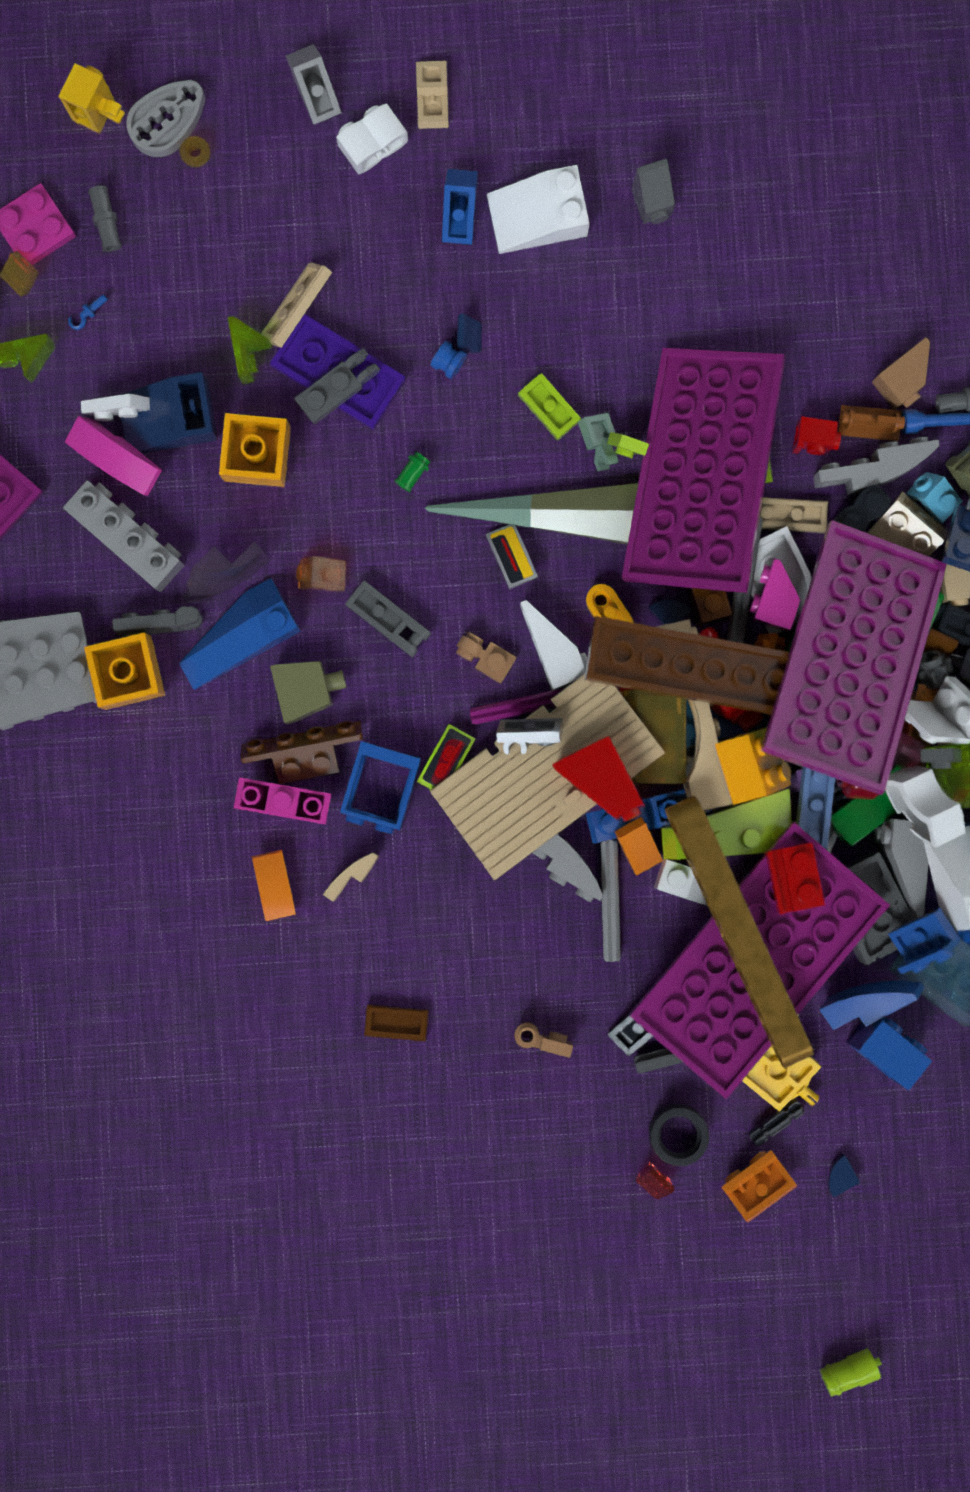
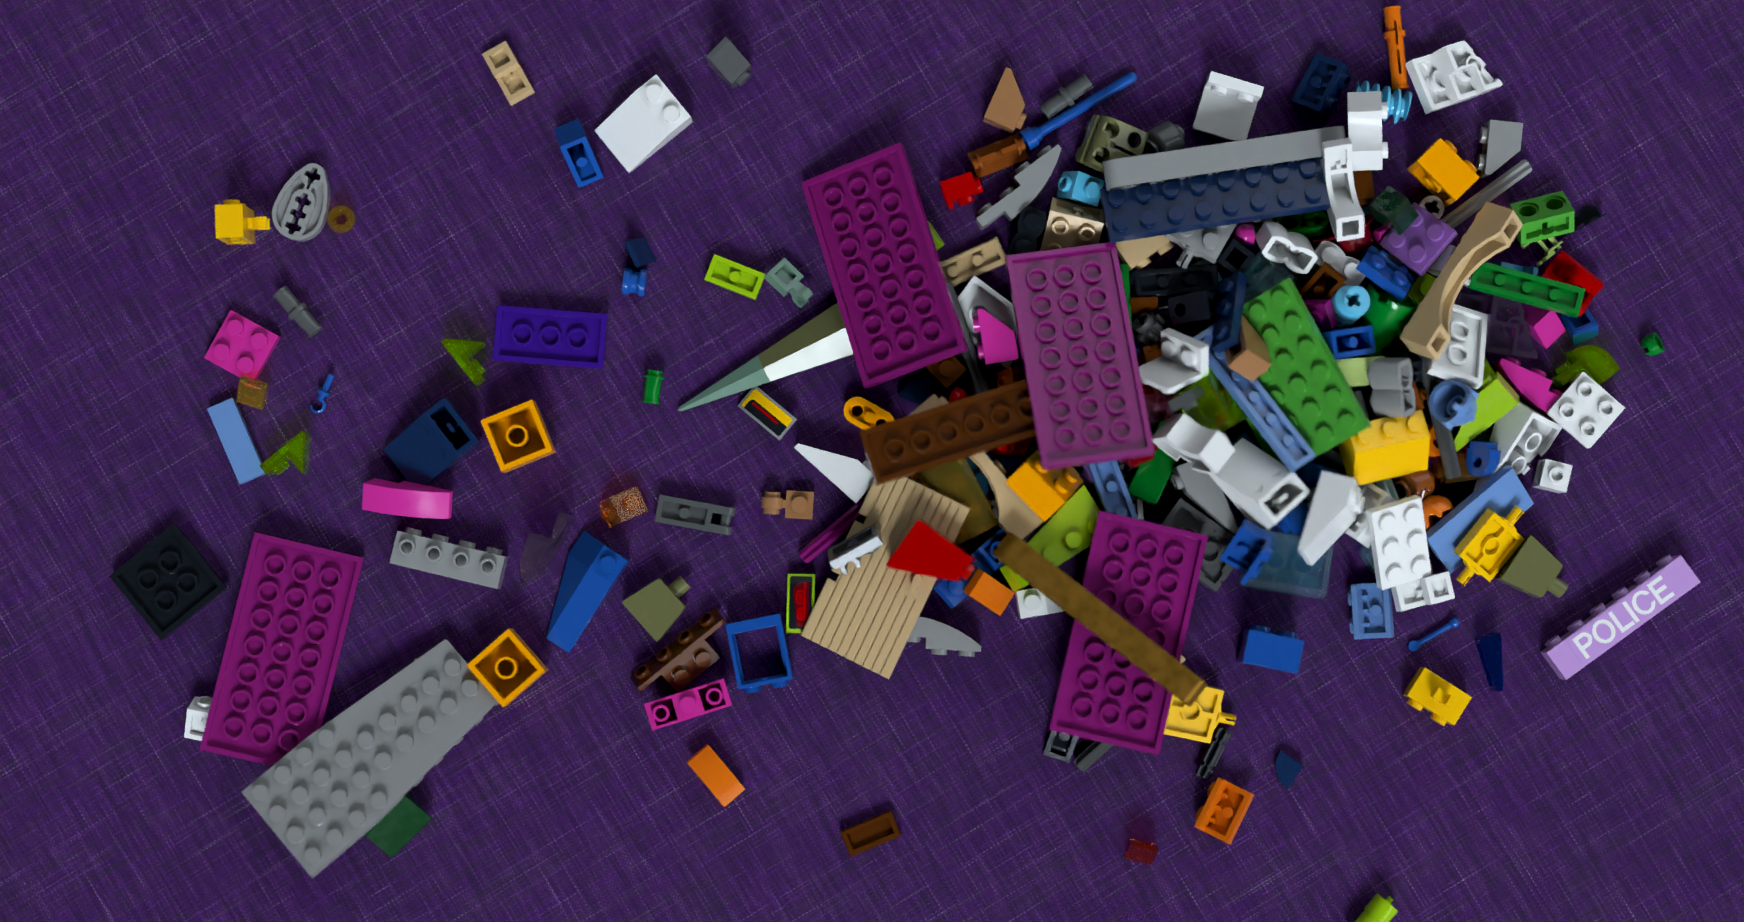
camera: 25 degrees left, 0 degrees up
white plate [81,394,150,421] -> none
dark grey hinge [113,606,203,638] -> none
tan tile [260,262,332,348] -> none
light grey slope [286,44,341,124] -> none
dark grey hinge [294,348,380,425] -> none
tan slope [323,852,379,902] -> none
white brick [336,103,408,174] -> none
medium nougat plate [514,1022,573,1058] -> none
light grey axle [600,839,621,962] -> none
lime plate [607,432,649,459] -> none
black tyre [649,1104,709,1166] -> none
red plate [765,842,825,915] -> none
blue slope [819,980,924,1030] -> none

